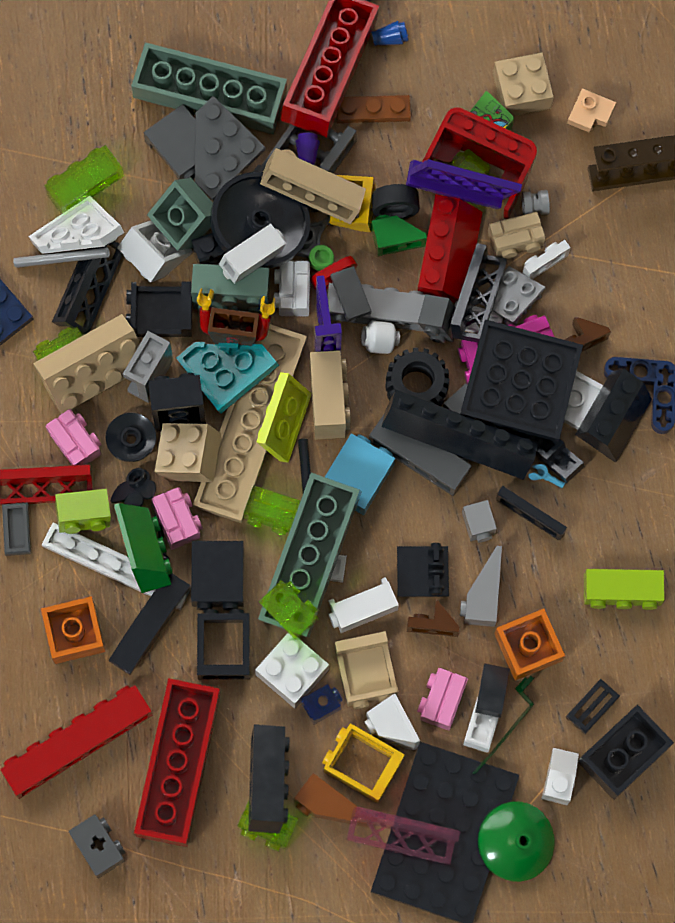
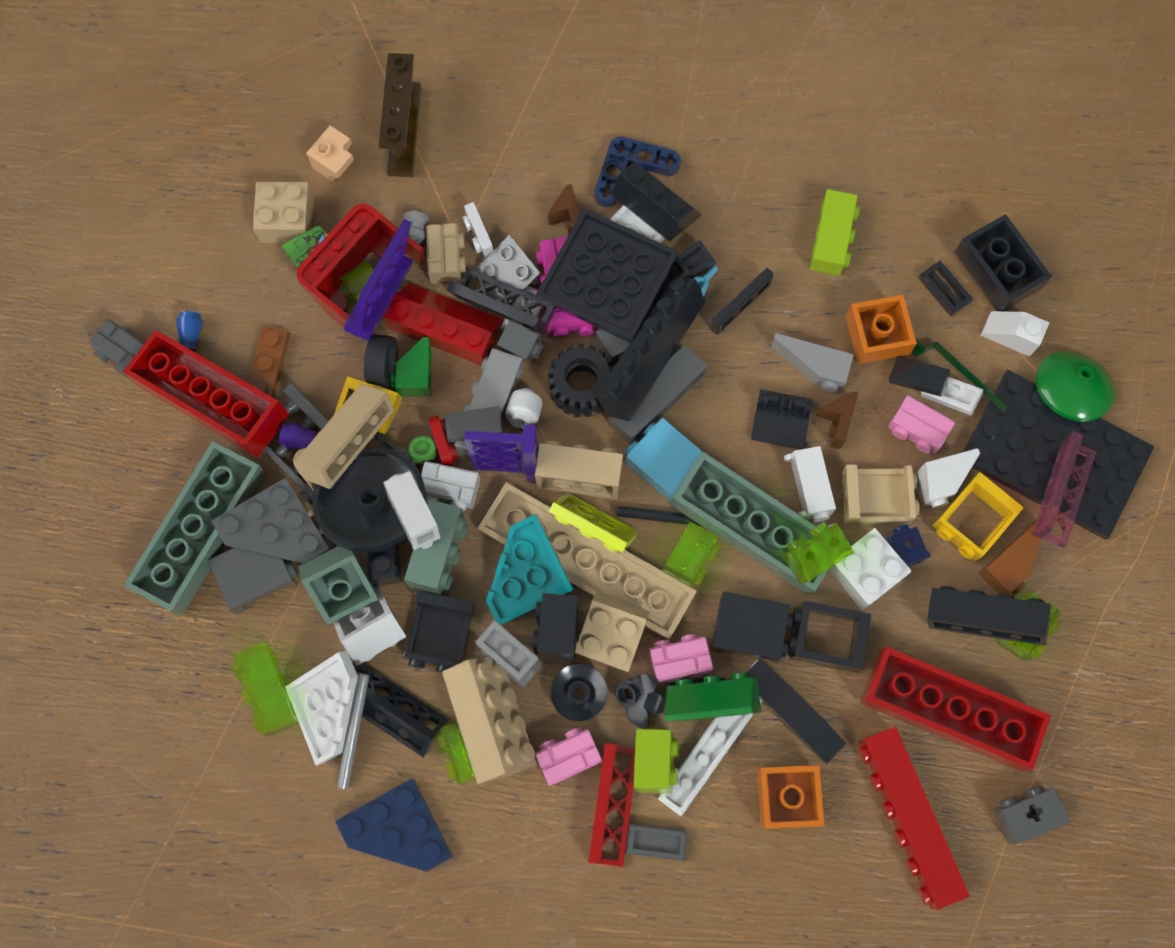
camera: 75 degrees left, 0 degrees up
torso [196,288,276,346] -> none
light grey brick [462,500,497,543] -> none

